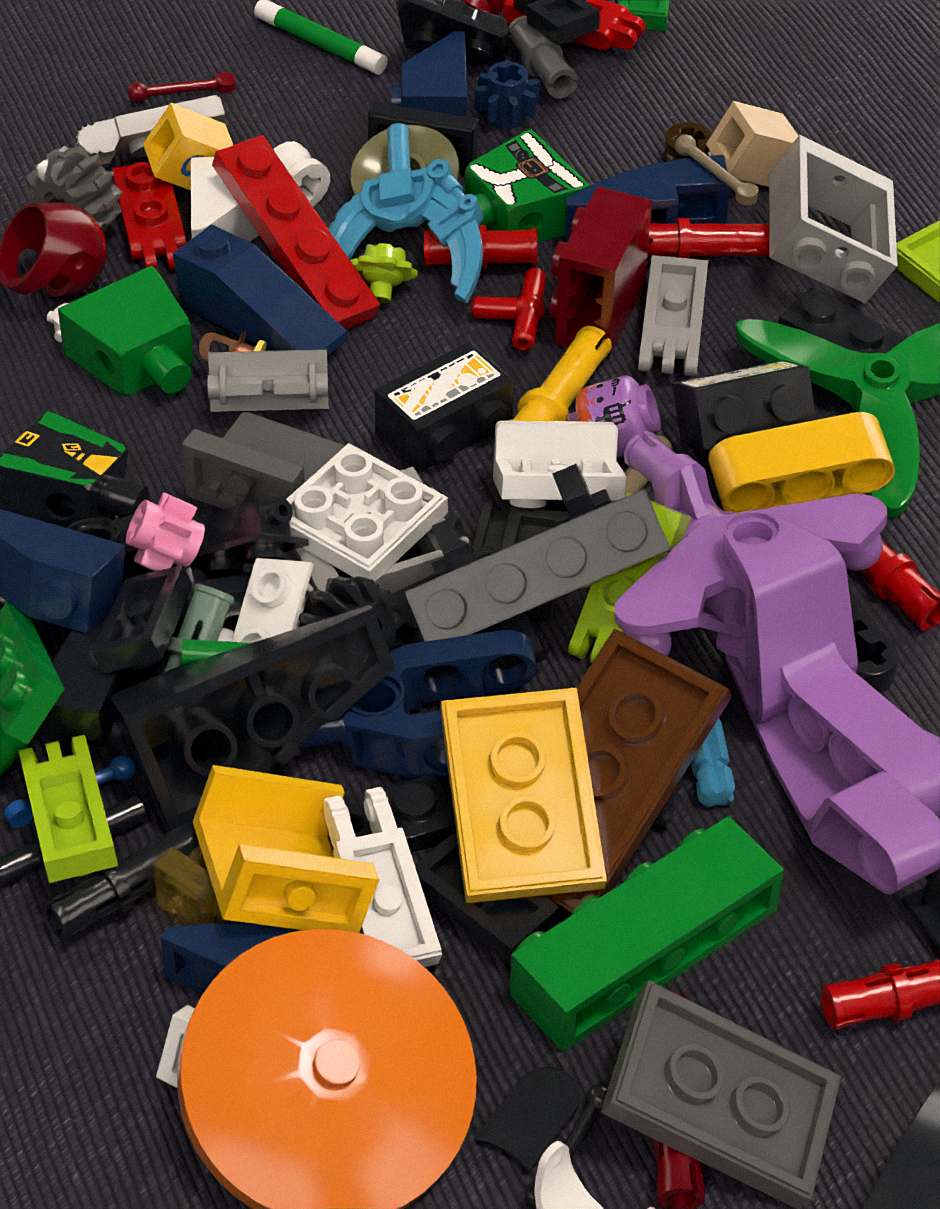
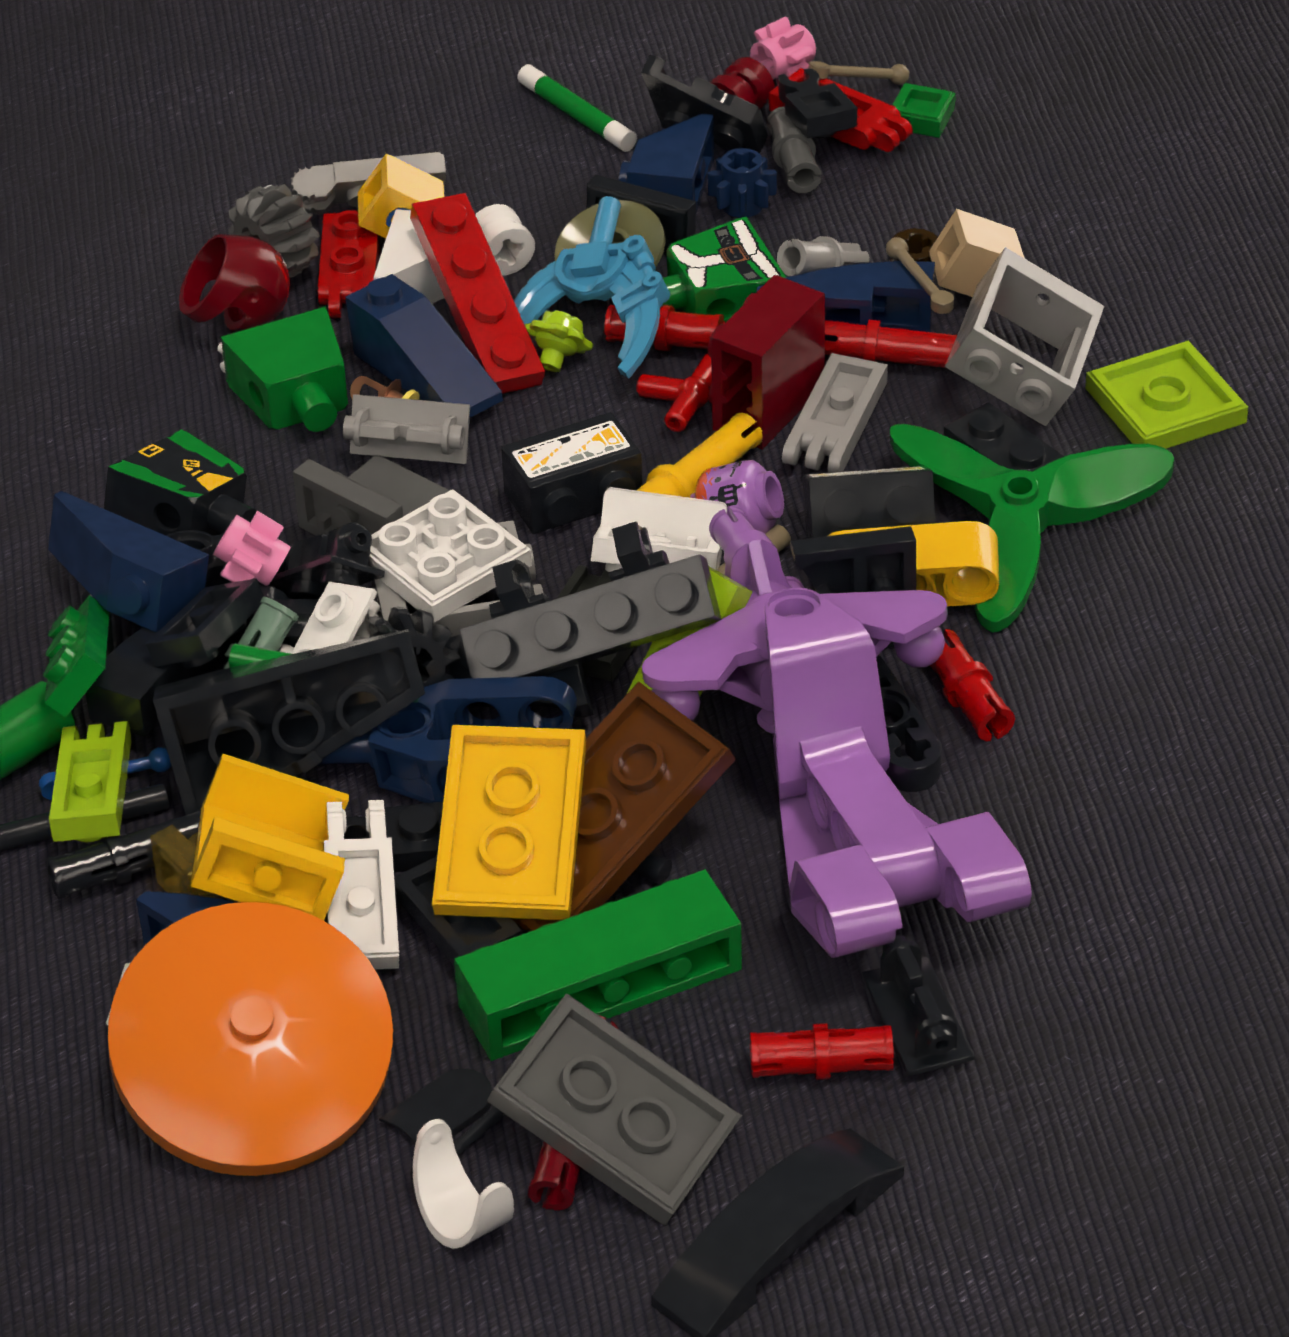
camera: 15 degrees right, 5 degrees down
dark red hinge [127,72,236,103] -> none
dark azure axle [691,718,735,808] -> none
none -> light grey axle [777,236,870,276]
none -> black wing [790,526,916,648]

